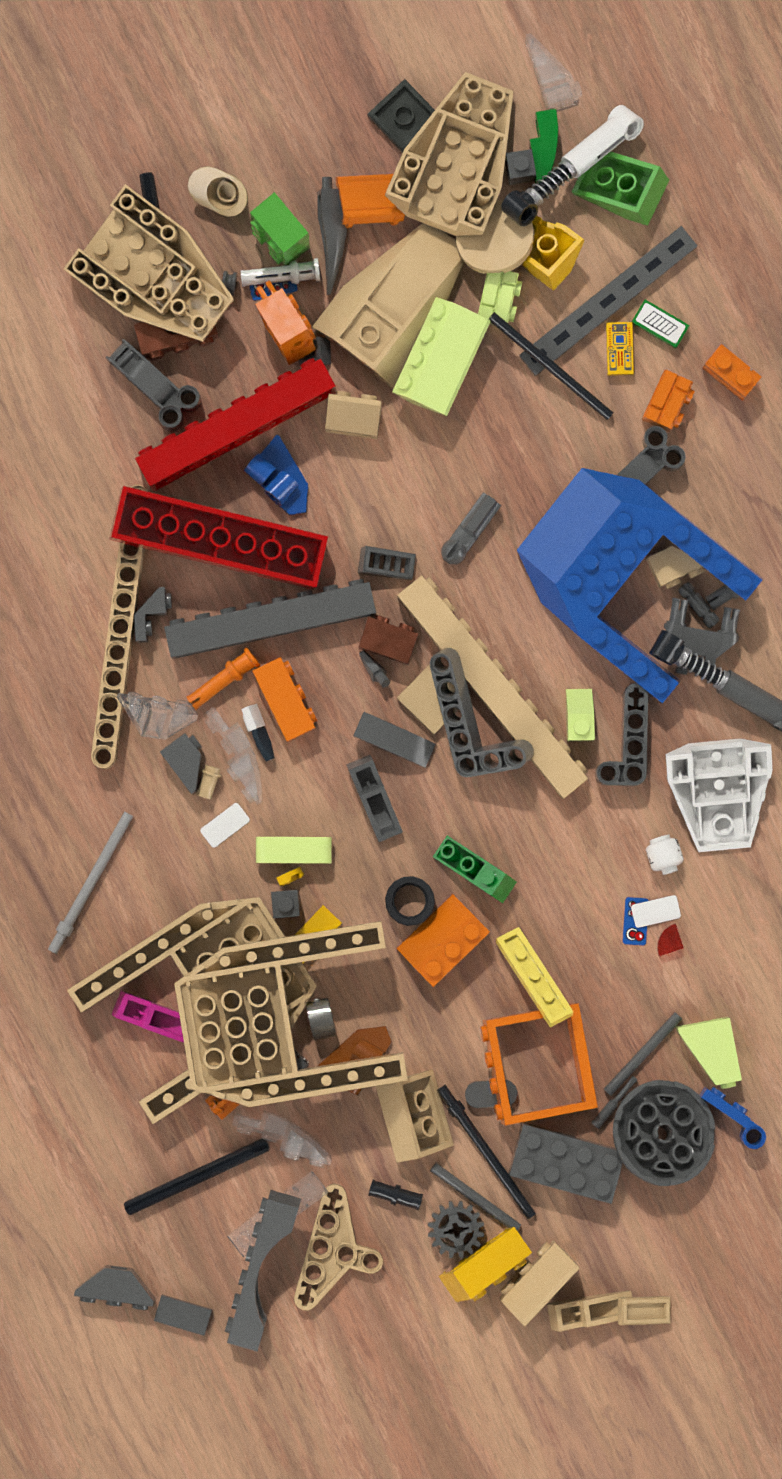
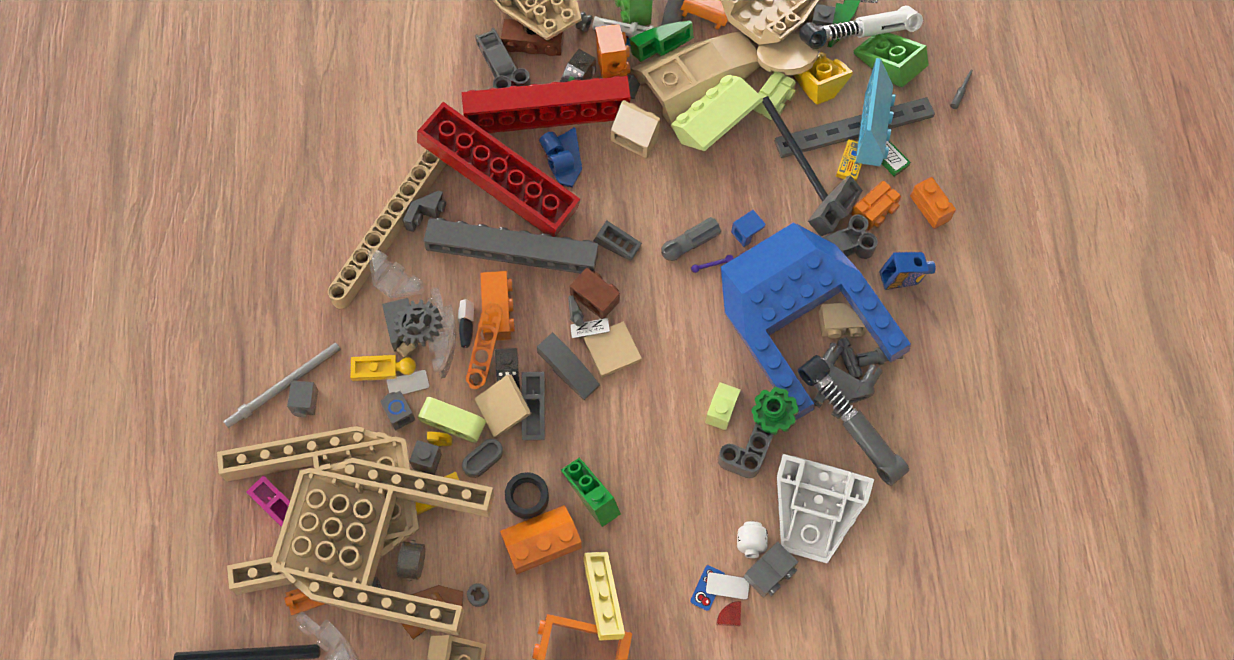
camera: 25 degrees right, 20 degrees down
orange pin [186,647,261,710] -> none
tan brick [397,575,588,799] -> none
dark grey beam [430,648,534,777] -> none
none -> dark grey brick [287,381,318,417]
none -> yellow plate [350,355,416,381]
none -> dark grey brick [380,391,415,431]
none -> dark grey gear [394,300,443,348]
none -> dark grey tile [462,439,503,478]
none -> orange beam [466,303,502,389]
none -> dark grey bush [467,583,489,607]
none -> tan tile [475,375,531,437]
none -> clear smoke slope [495,348,521,392]
none -> clear smoke slope [560,49,596,82]
none -> white sticker [570,318,610,338]
none -> green slope [629,21,694,62]
none -> dark purple hinge [691,255,734,273]
none -> blue panel [731,210,766,247]
none -> dark grey brick [743,542,798,598]
none -> green plant [751,387,799,435]
none -> dark grey slope [808,175,863,237]
none -> medium azure slope [855,58,896,167]
none -> blue torso [879,252,936,290]
none -> dark grey piece [950,69,973,109]

